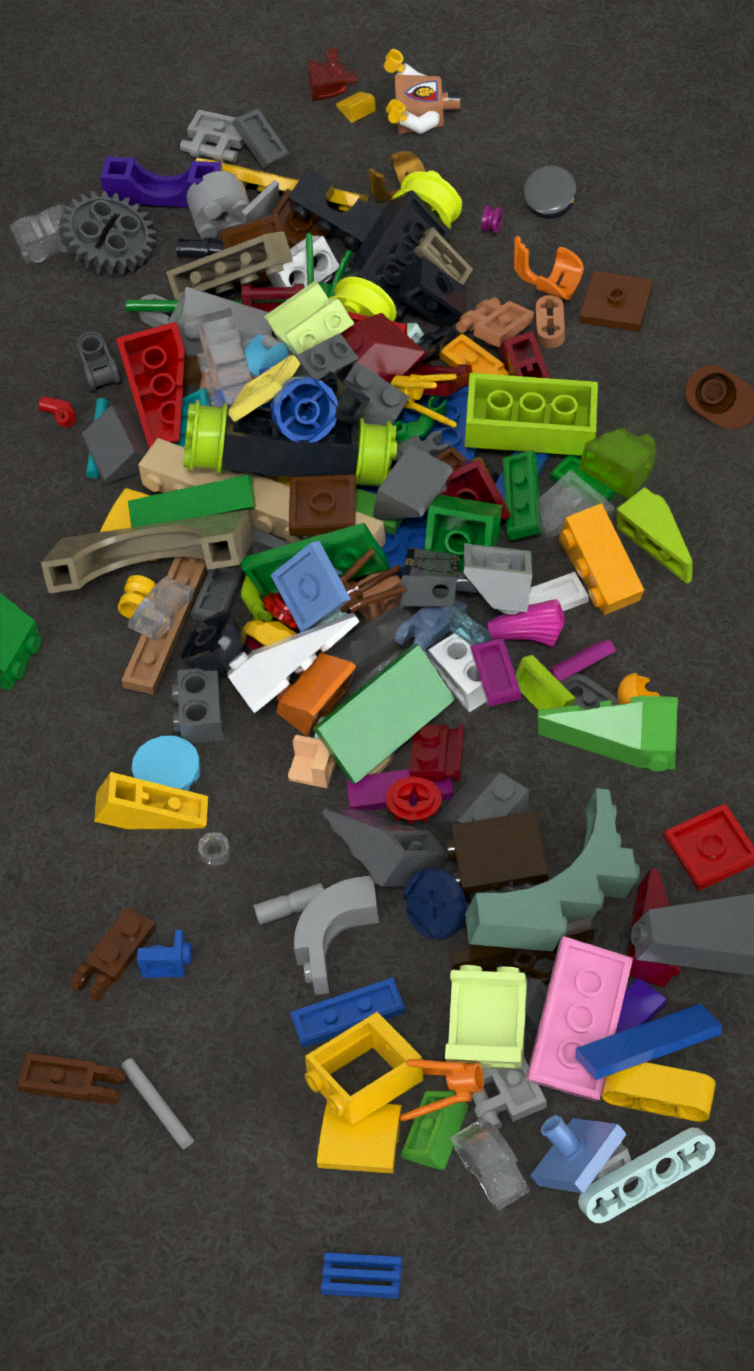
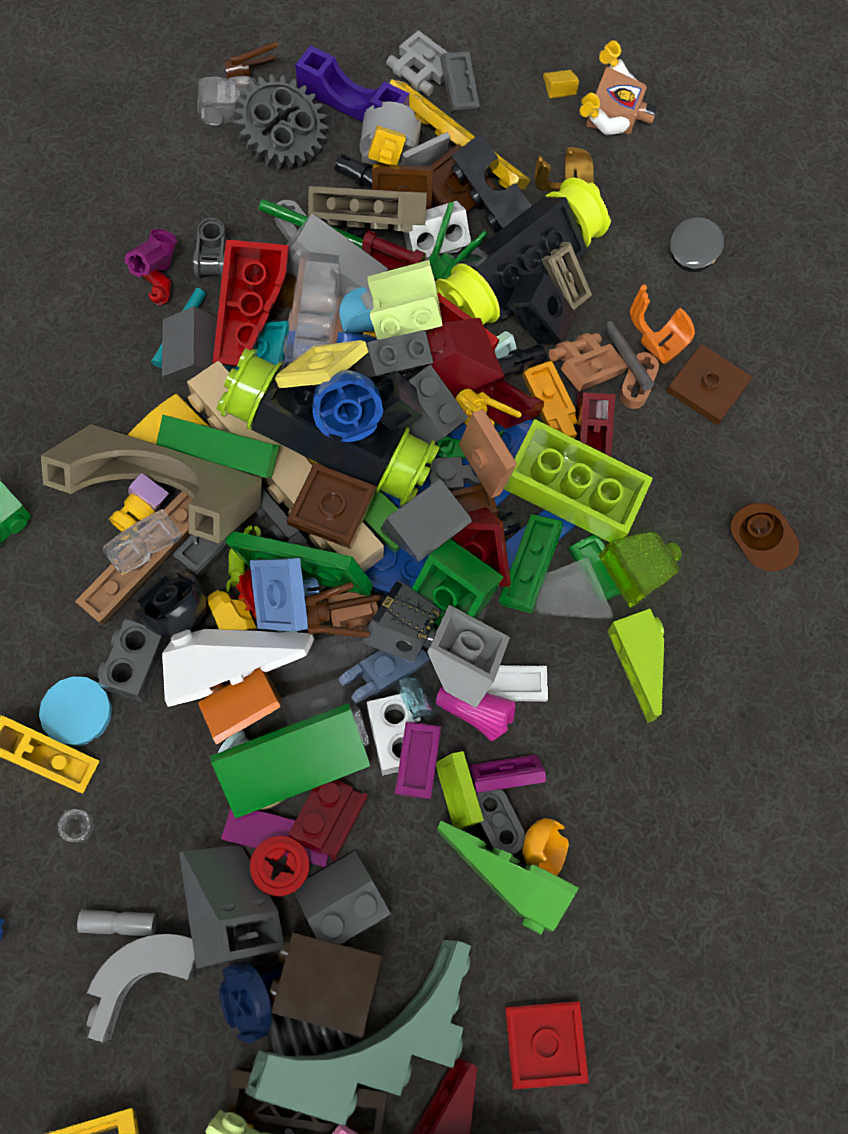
camera: 10 degrees right, 15 degrees up
light nougat panel [288,735,336,788] -> none
blue tile [290,977,406,1048] -> none
clear red piece [308,48,357,102] -> none
magenta bush [482,205,503,234] -> none
light orange wedge [558,503,644,615] -> none
none -> magenta piece [124,229,177,278]
none -> lavender slope [128,473,169,513]
none -> reddish brown plant [224,41,279,89]
none -> yellow tile [368,125,406,165]
none -> nougat plate [459,409,517,499]
none -> flat silver bar [603,321,654,391]

